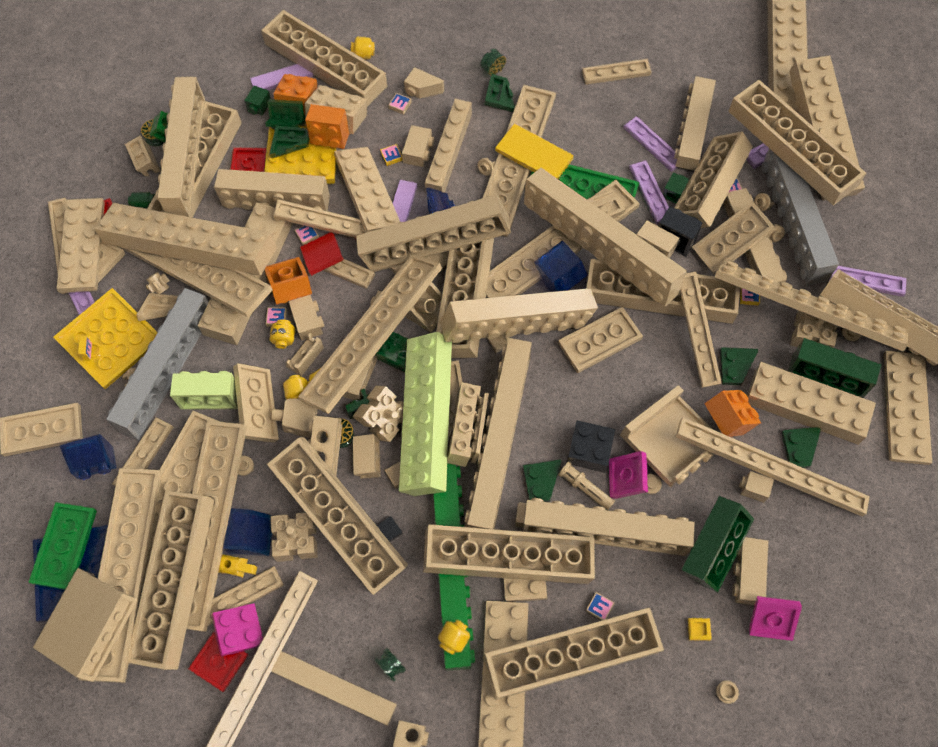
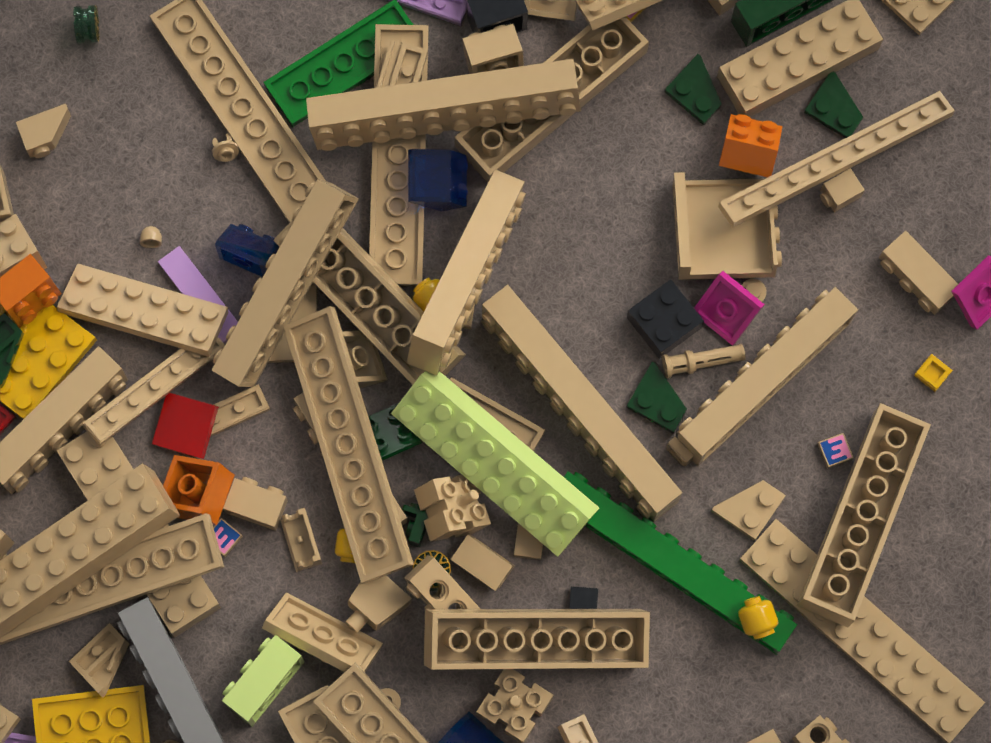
camera: 55 degrees left, 10 degrees up
tan gear [146,272,170,294] -> none
yellow head [269,319,295,349] -> none
yellow head [283,375,308,400] -> none
tile [295,225,319,245] -> none
clear green wheel [374,647,406,682] -> none
tile [380,144,403,166] -> none
tile [388,93,412,115] -> none
tan brick [402,125,434,167] -> none
tan brick [423,525,595,584] -> none
tan brick [425,99,472,198] -> none
tan brick [447,382,489,467] -> none
dark green wing [484,74,516,112] -> none
yellow tile [495,123,574,179] -> none
tan plate [558,307,643,373] -> none
tan tile [680,272,722,388] -> none
dark green brick [682,495,754,593] -> none
none -> tan hinge [140,226,162,248]

